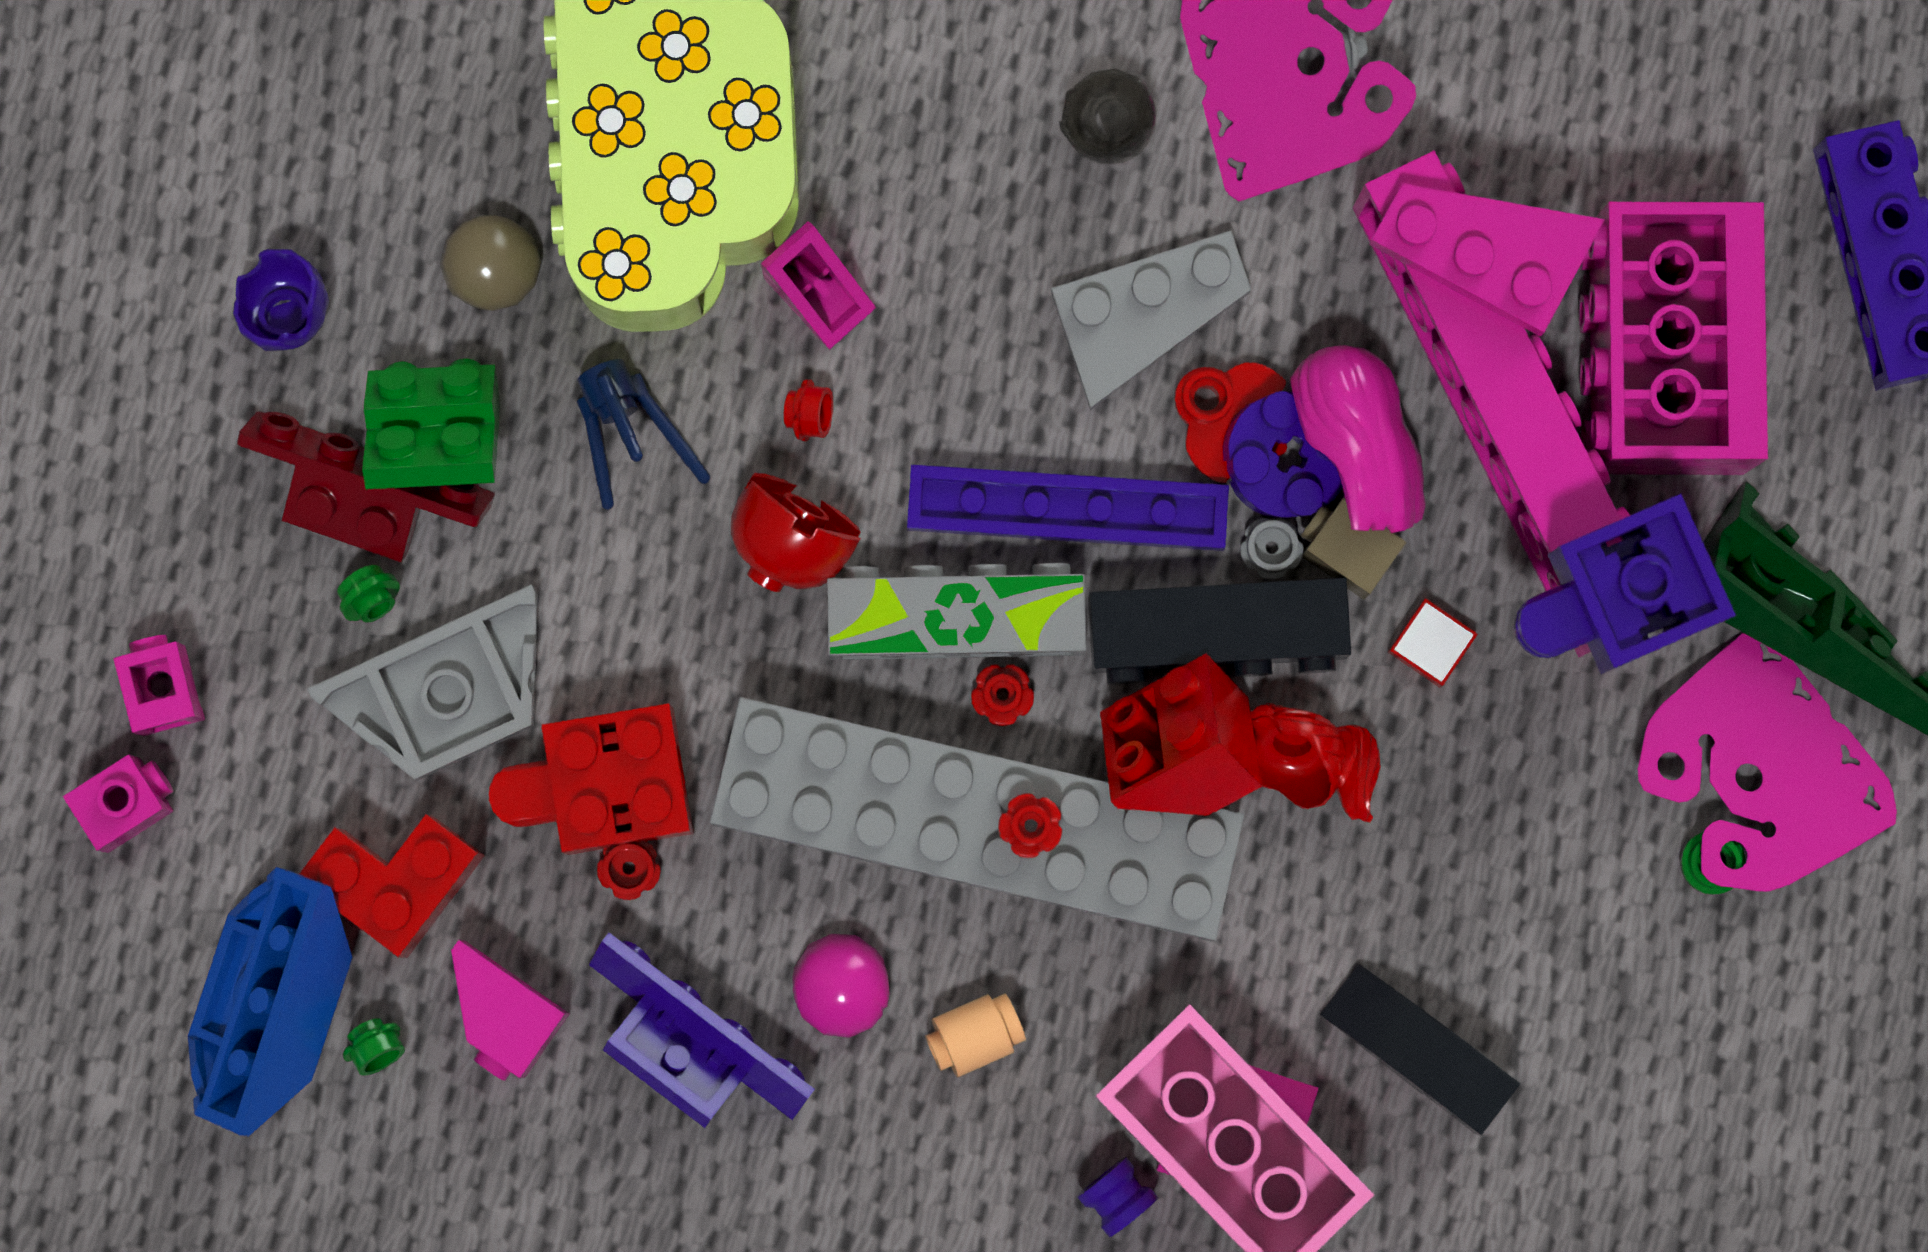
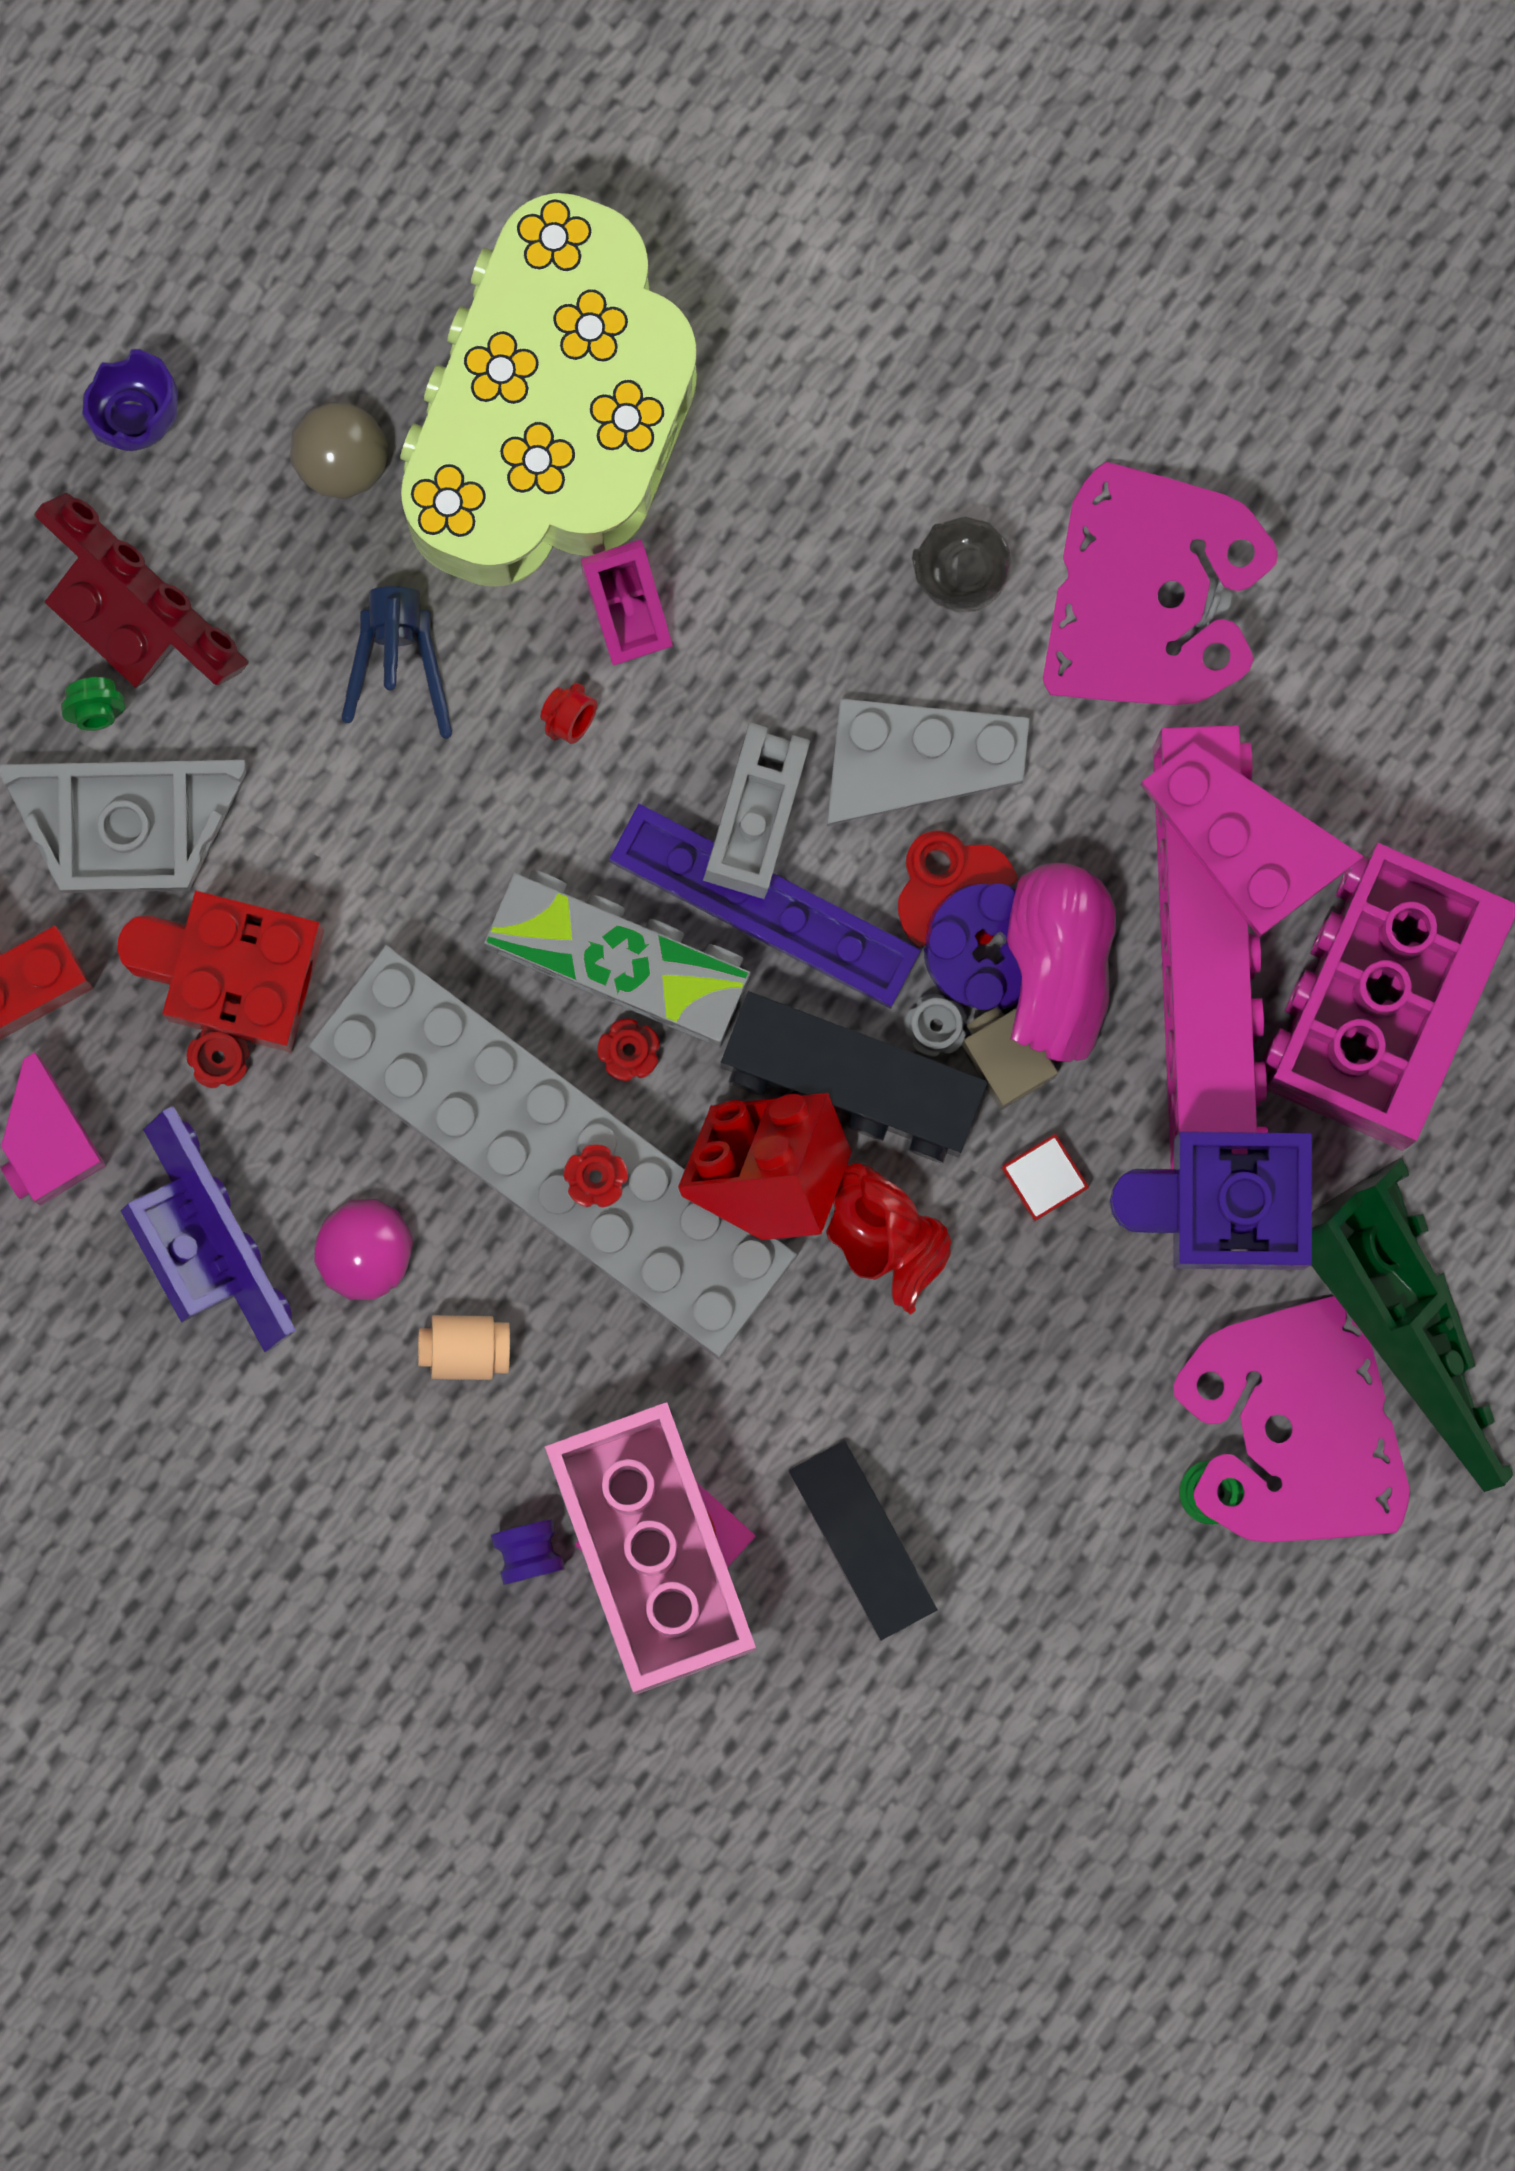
camera: 25 degrees right, 0 degrees up
green plate [362,358,500,489] -> none
red cylinder [731,473,861,592] -> none
none -> light grey plate [703,722,810,899]

